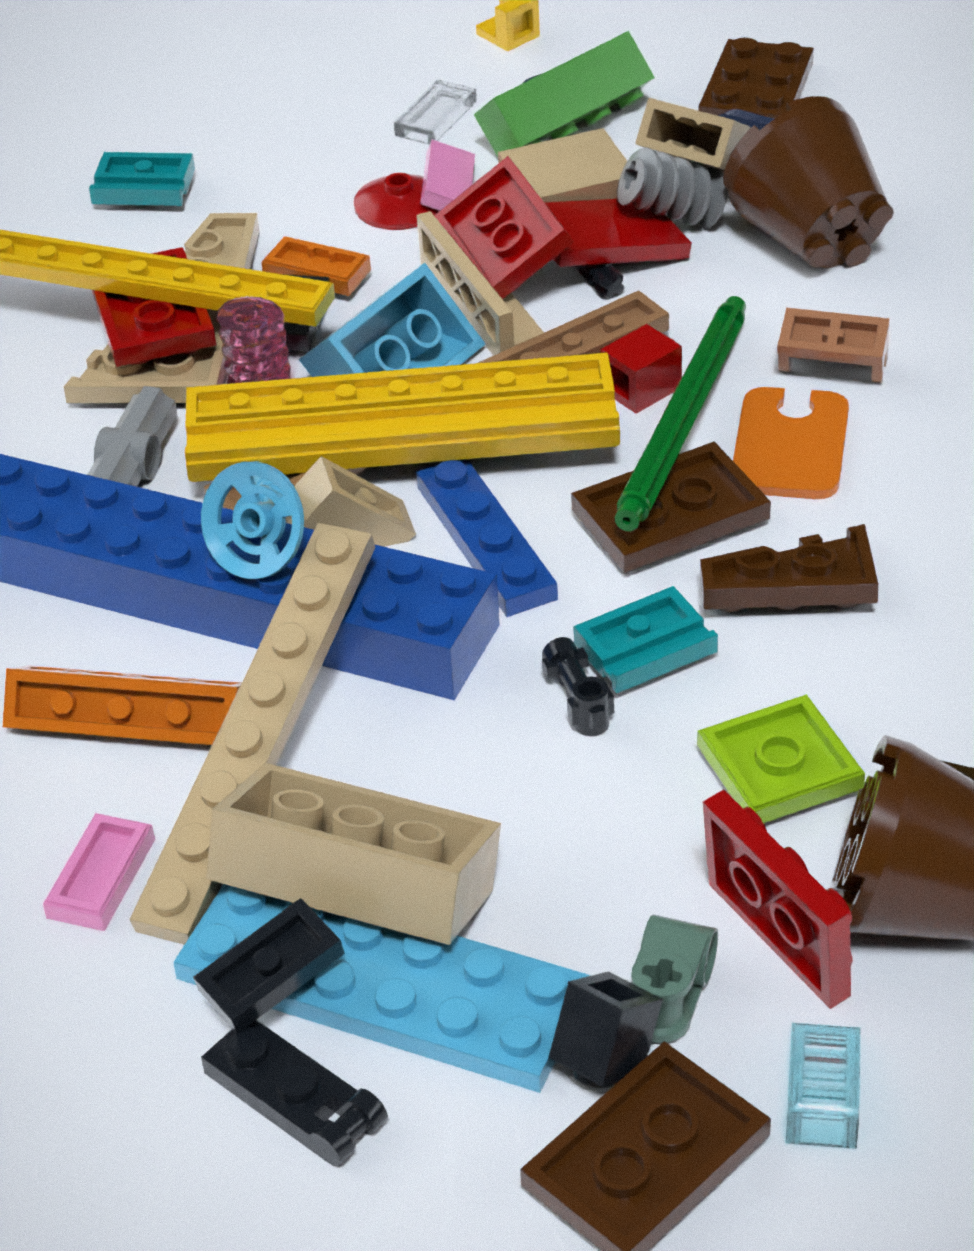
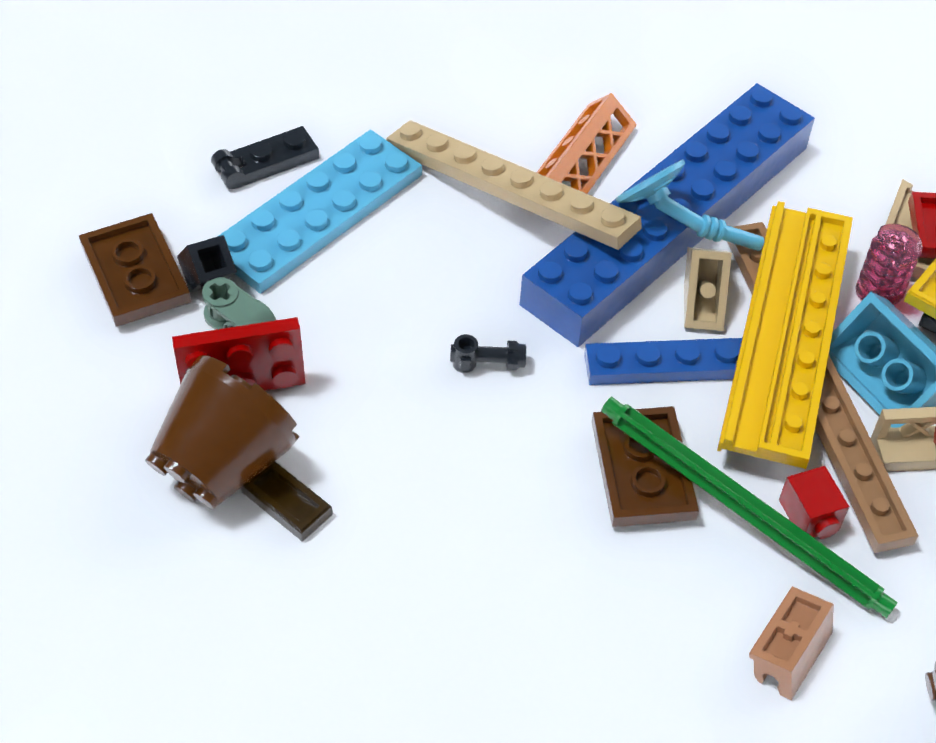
camera: 105 degrees right, 10 degrees up
bright pink tile [43,813,155,931] -> none
light grey piece [87,386,177,487] -> none
black plate [193,898,345,1034] -> none
tan brick [206,763,501,945] -> none
teal plate [573,586,718,694] -> none
lime plate [697,694,865,823] -> none
reddish brown wing [700,524,879,612] -> none
orange piece [733,387,849,499] -> none
clear light blue slope [786,1022,861,1149] -> none

